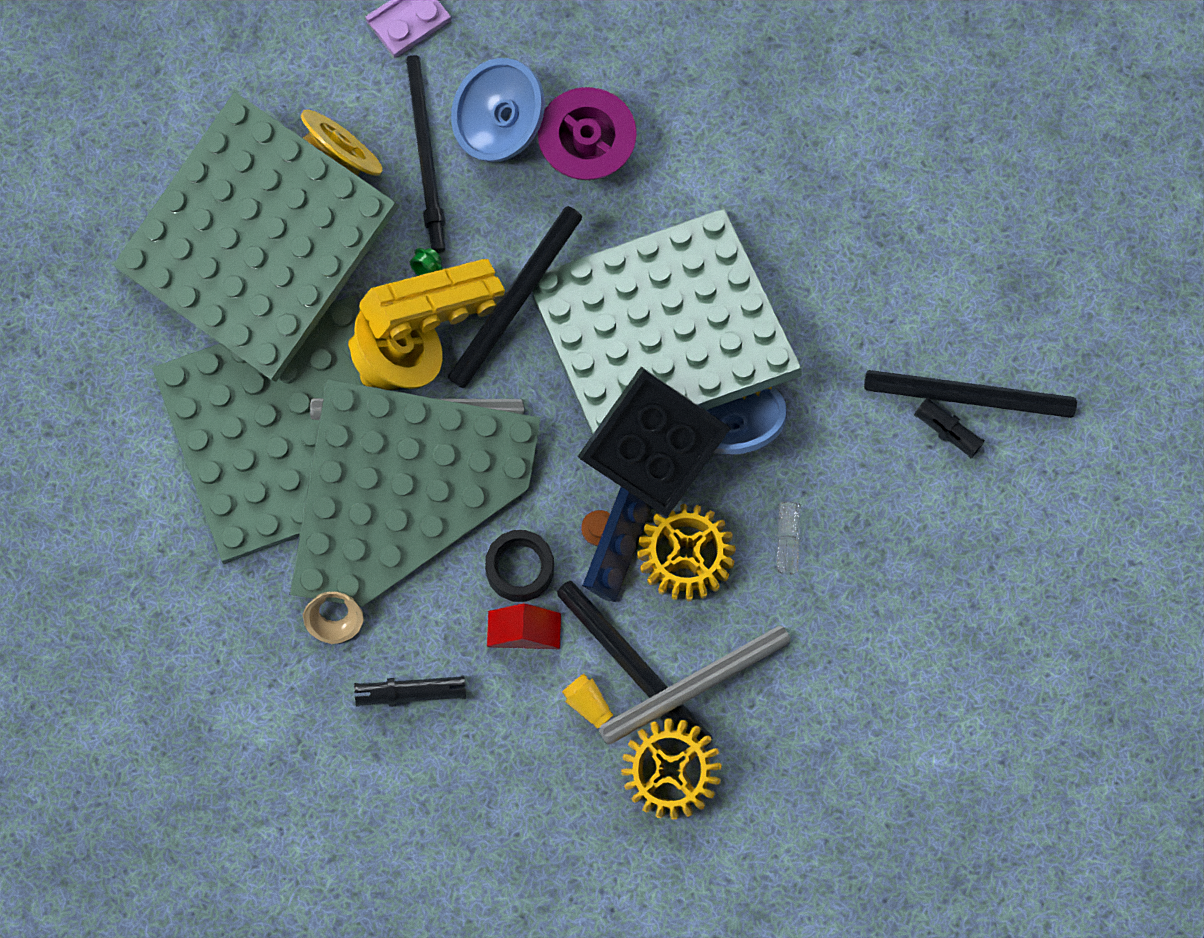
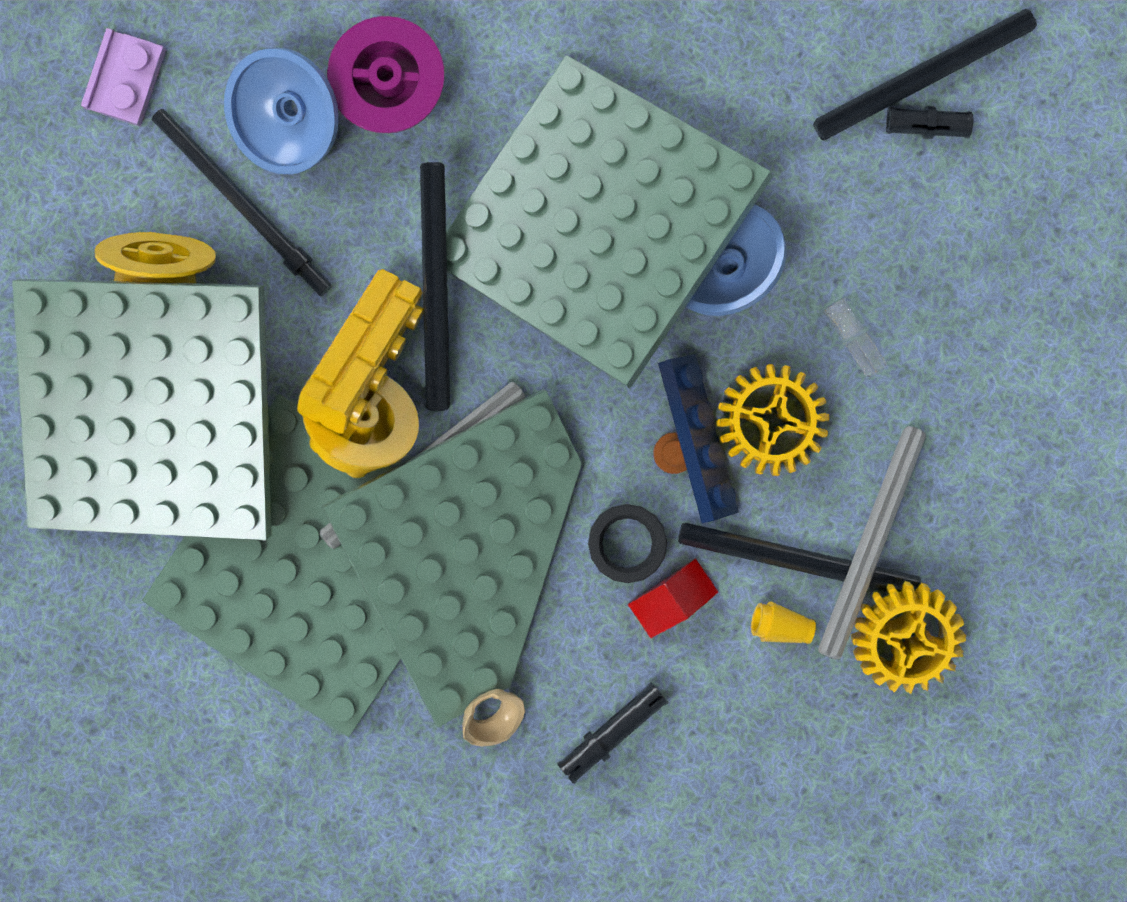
camera: 35 degrees left, 15 degrees up
green plate [410,248,443,276] -> none
black plate [578,366,731,518] -> none

